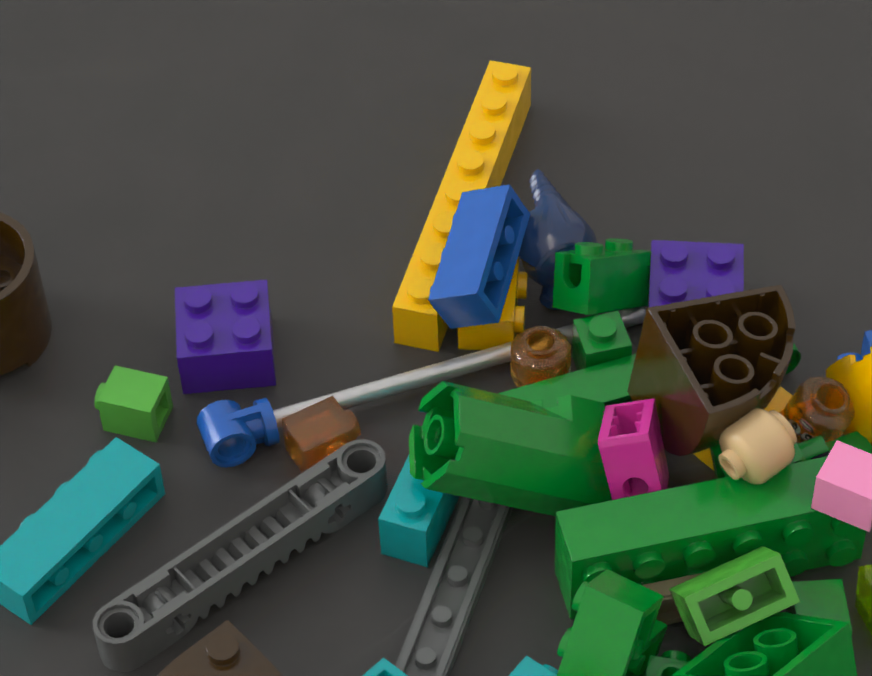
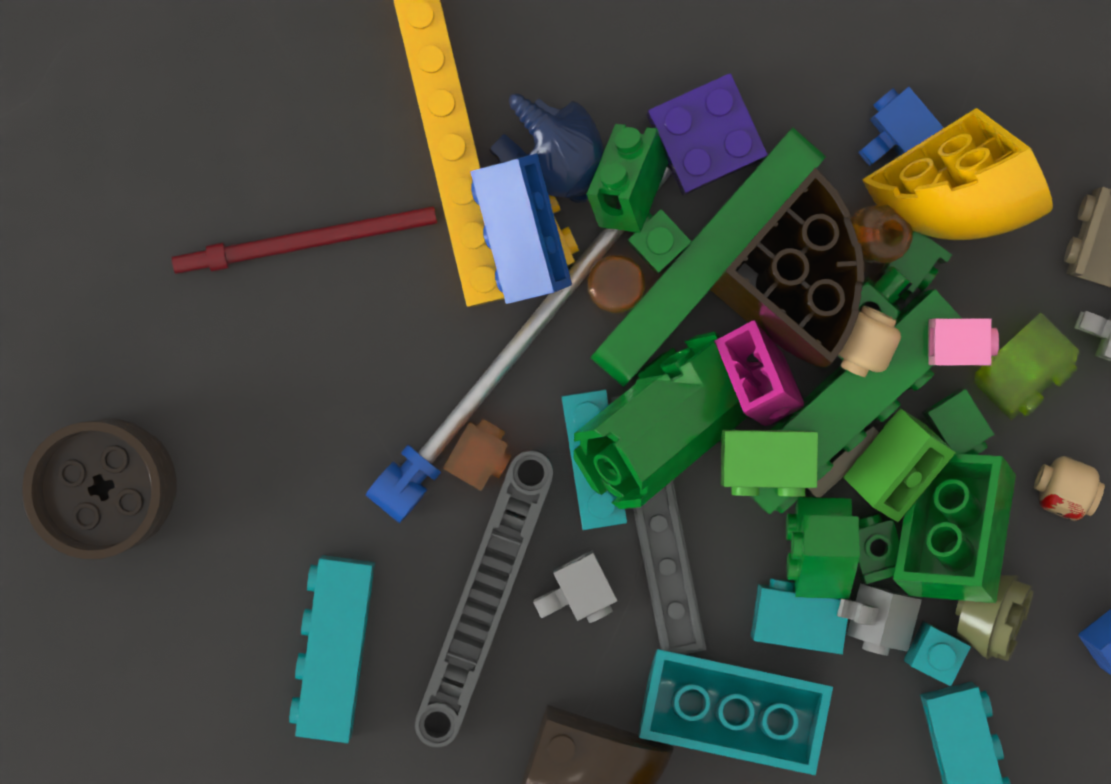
camera: 35 degrees left, 40 degrees up
bright green brick [94,365,173,442] -> none
dark purple brick [175,279,276,394] -> none
none -> dark red bar [172,206,437,274]
none -> light grey brick [533,550,617,623]
none -> bright green brick [721,430,818,497]

